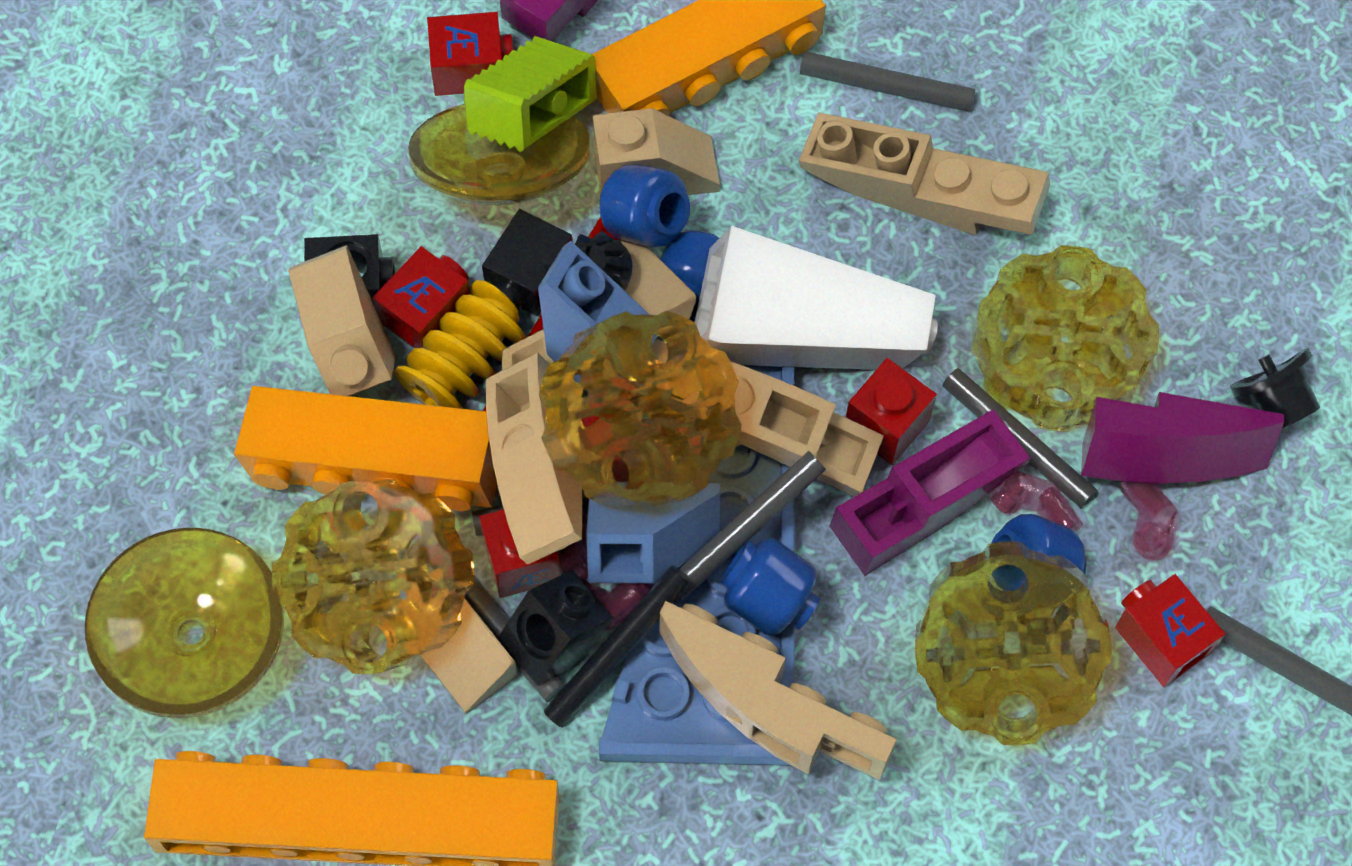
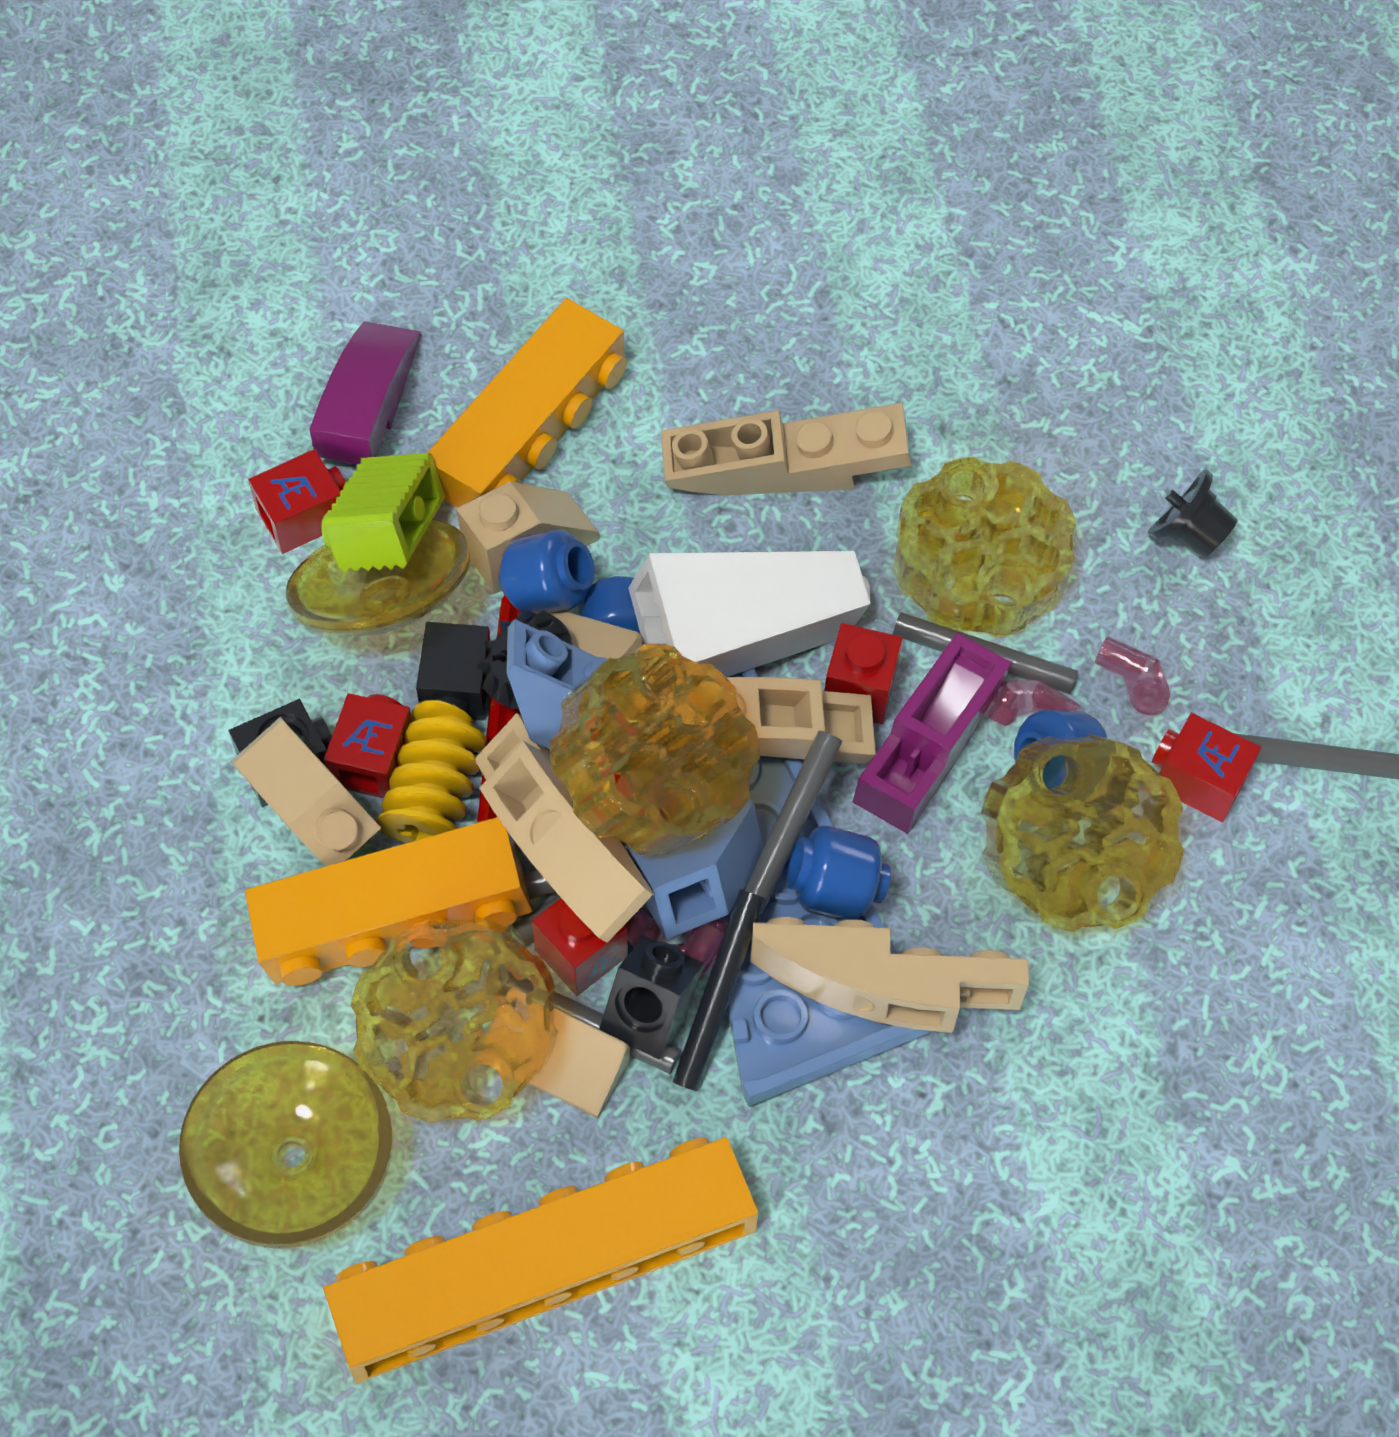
camera: 25 degrees left, 5 degrees down
dark grey bar [799,51,976,112] -> none
magenta slope [1081,392,1284,483] -> none

